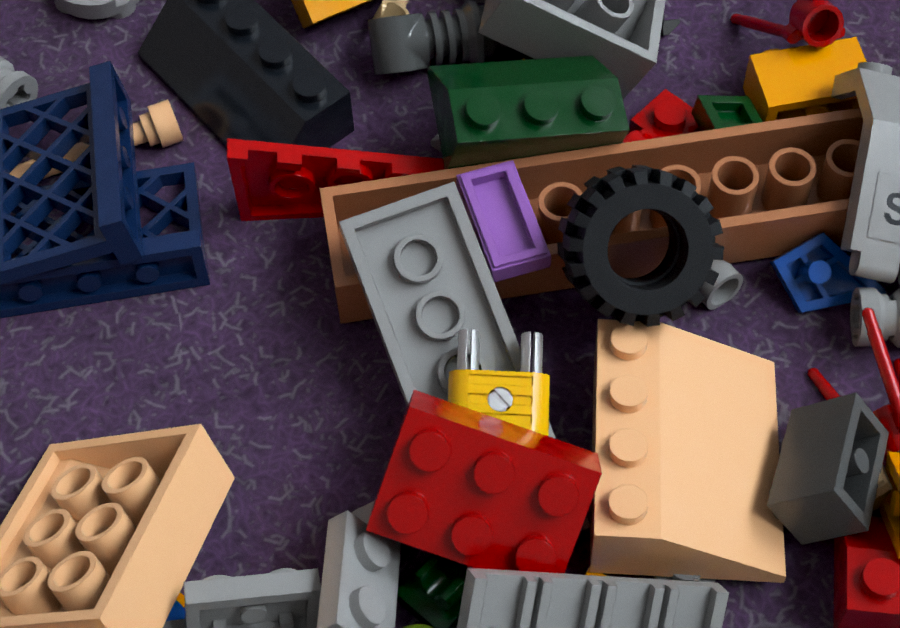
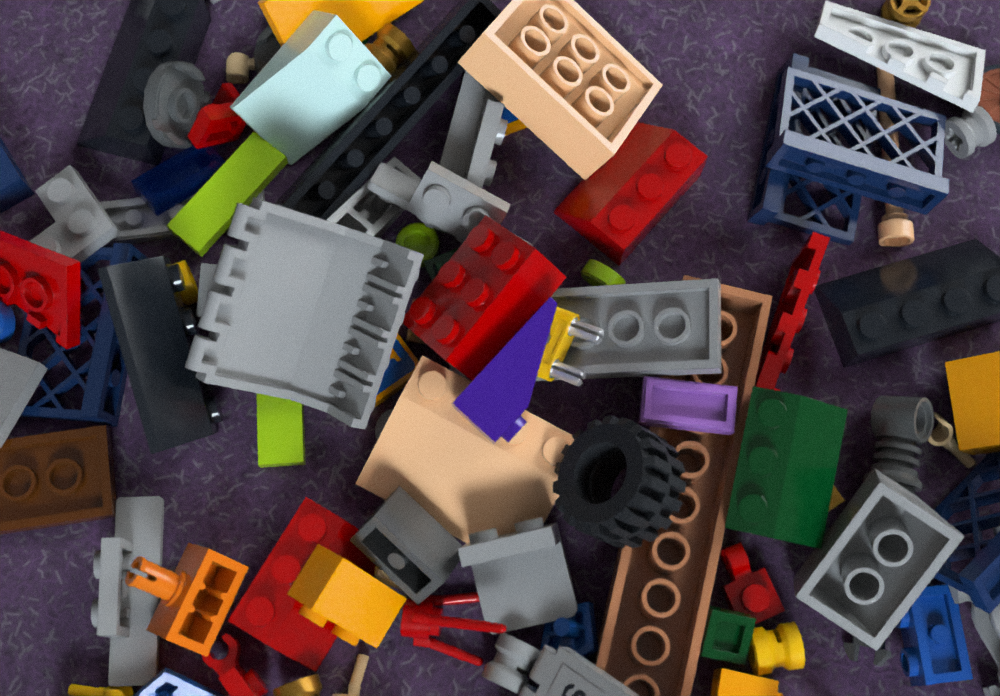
camera: 110 degrees right, 15 degrees up
light grey hinge [699,259,743,310] -> none
none -> dark purple slope [452,297,557,444]
none -> light grey bracket [457,517,578,634]
none -> red slope [554,122,708,266]
none -> lime tile [581,259,626,286]
none -> yellow wheel [748,621,805,676]

